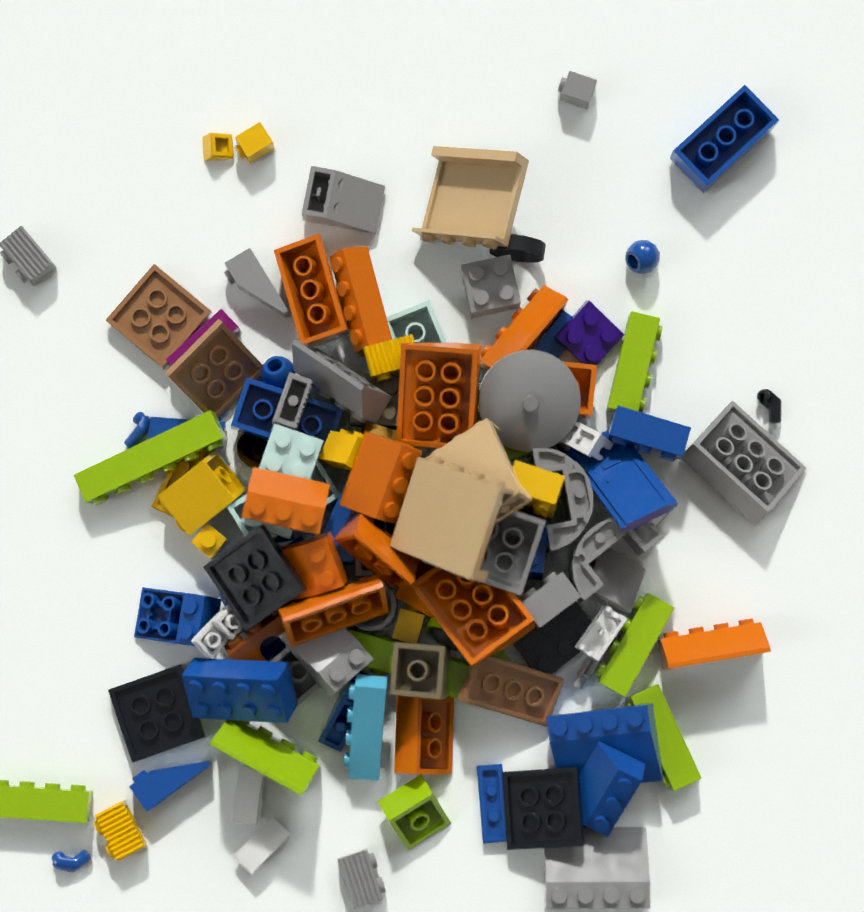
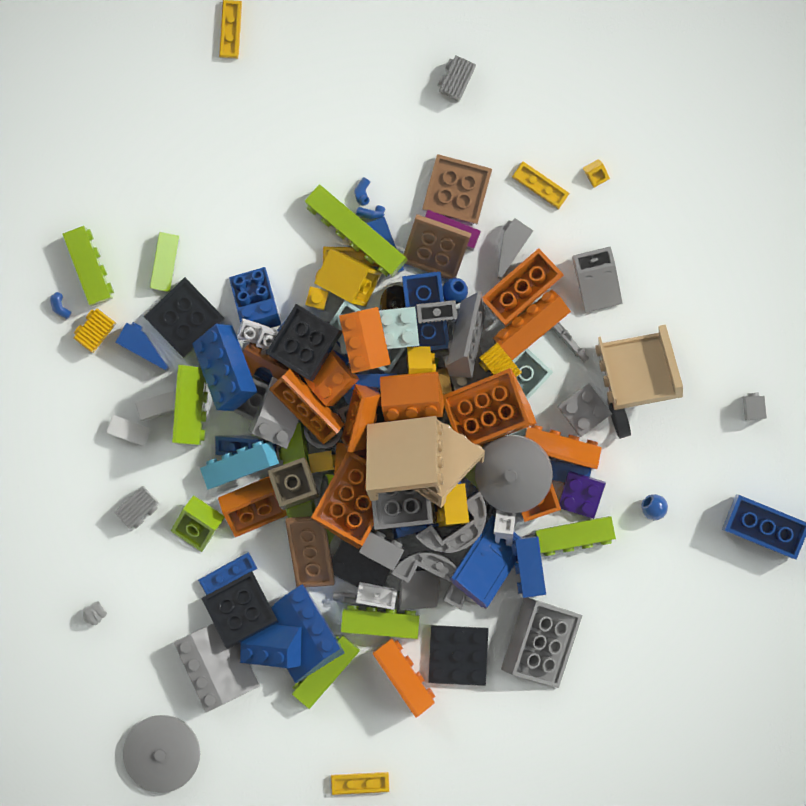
camera: 70 degrees right, 5 degrees up
yellow brick [234,122,275,164] -> none
black arm [757,389,782,423] -> none
none -> lime slope [150,232,179,292]
none -> yellow tile [331,772,390,795]
none -> blue arm [354,177,371,206]
none -> black plate [428,625,489,686]
none -> yellow tile [512,161,570,210]
none -> light grey piece [552,322,589,363]

